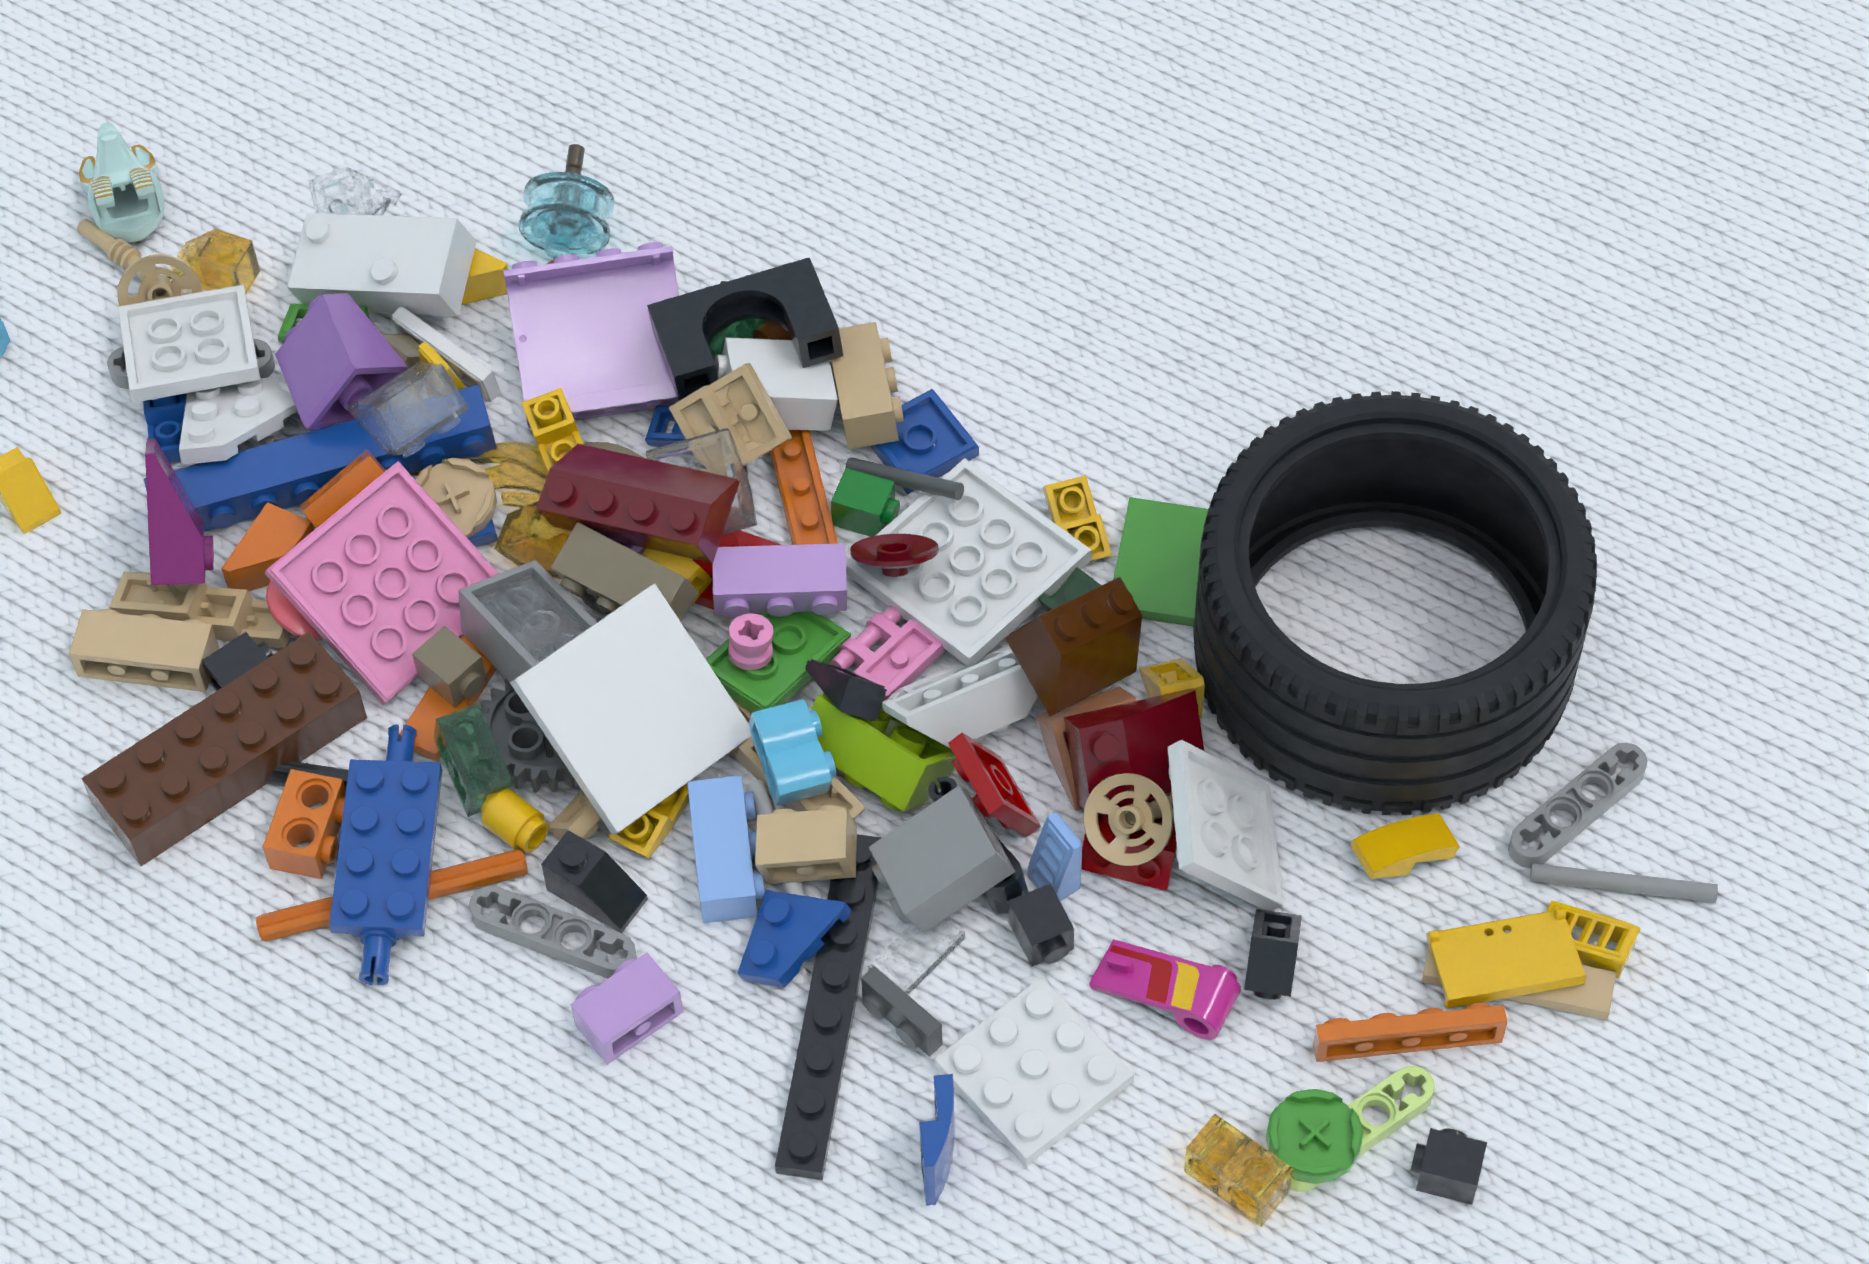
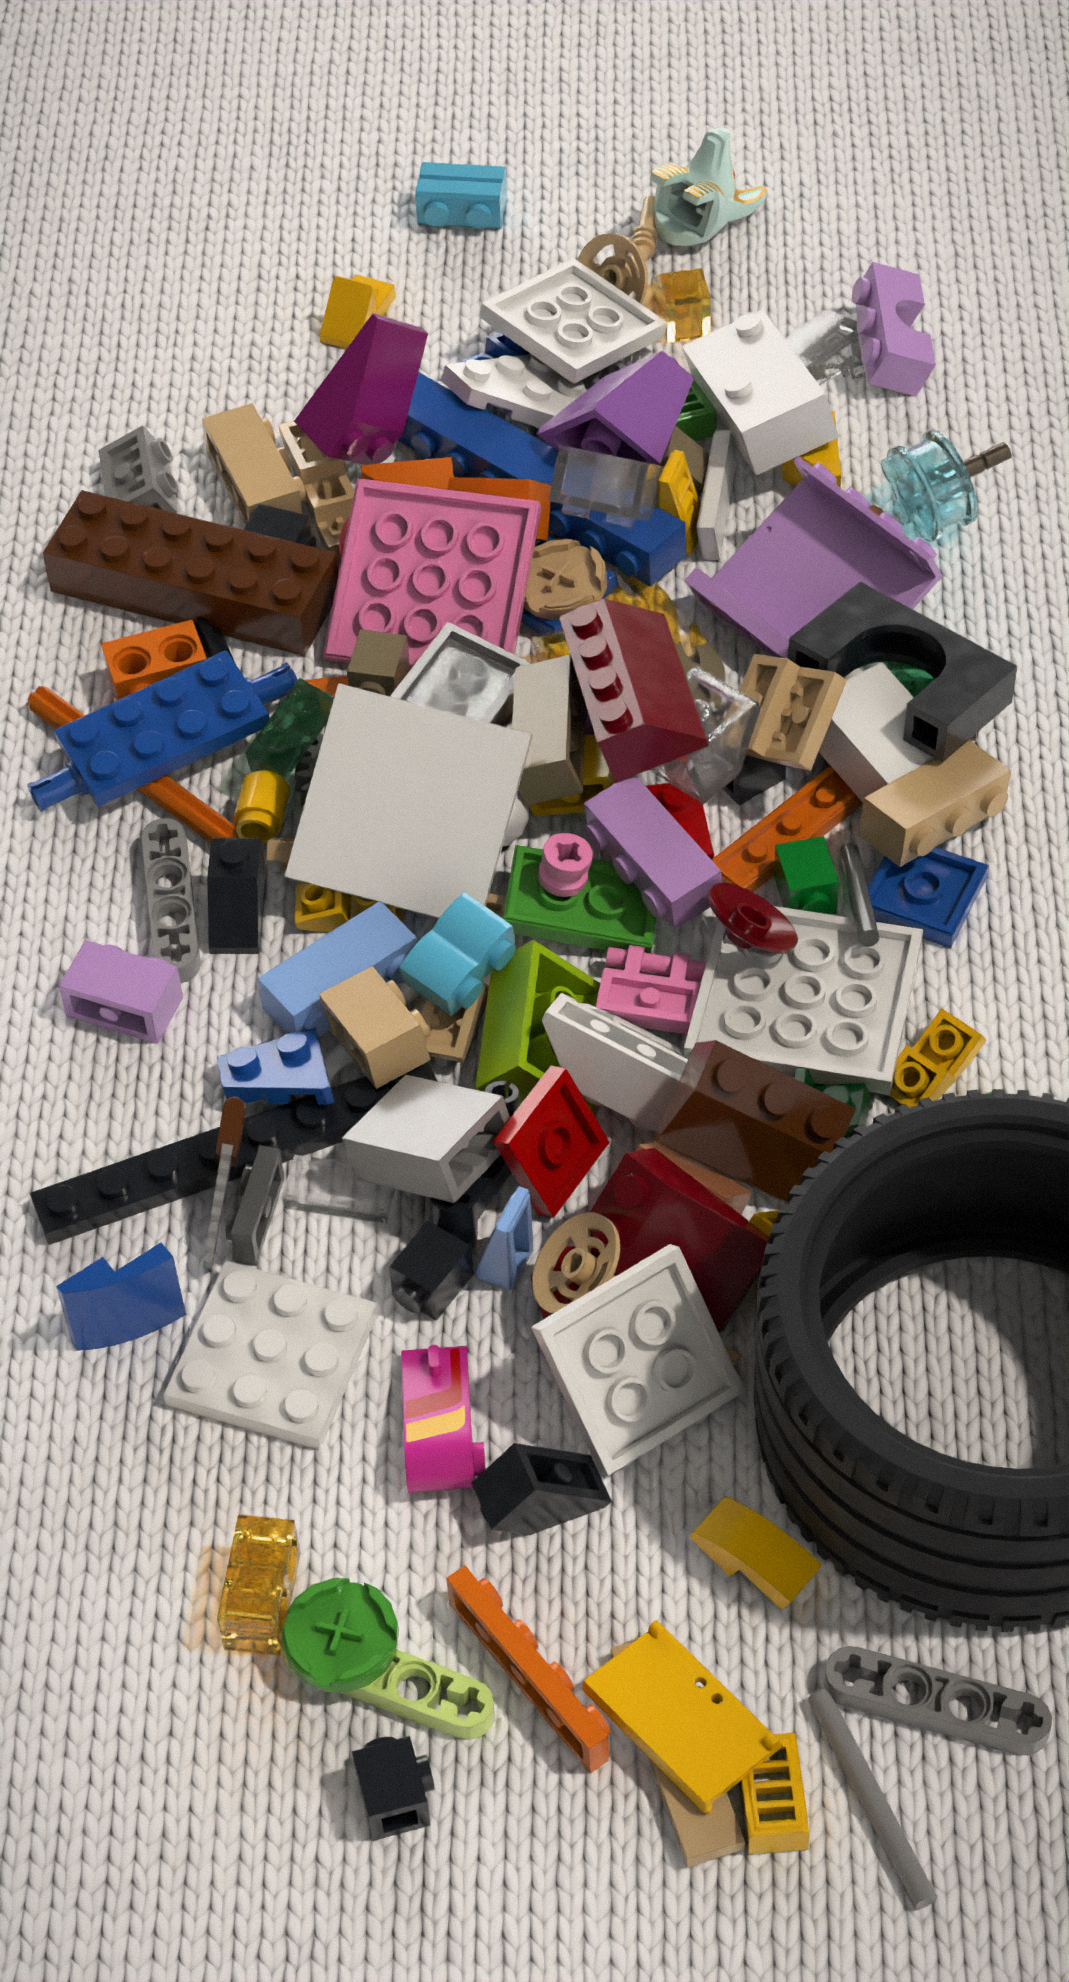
camera: 60 degrees right, 5 degrees down
yellow slope [521,388,584,472] -> none
black slope [805,659,887,721] -> none
none -> light grey bracket [98,425,179,513]
none -> piece [203,1097,245,1270]
none -> lavender arch [852,262,936,396]

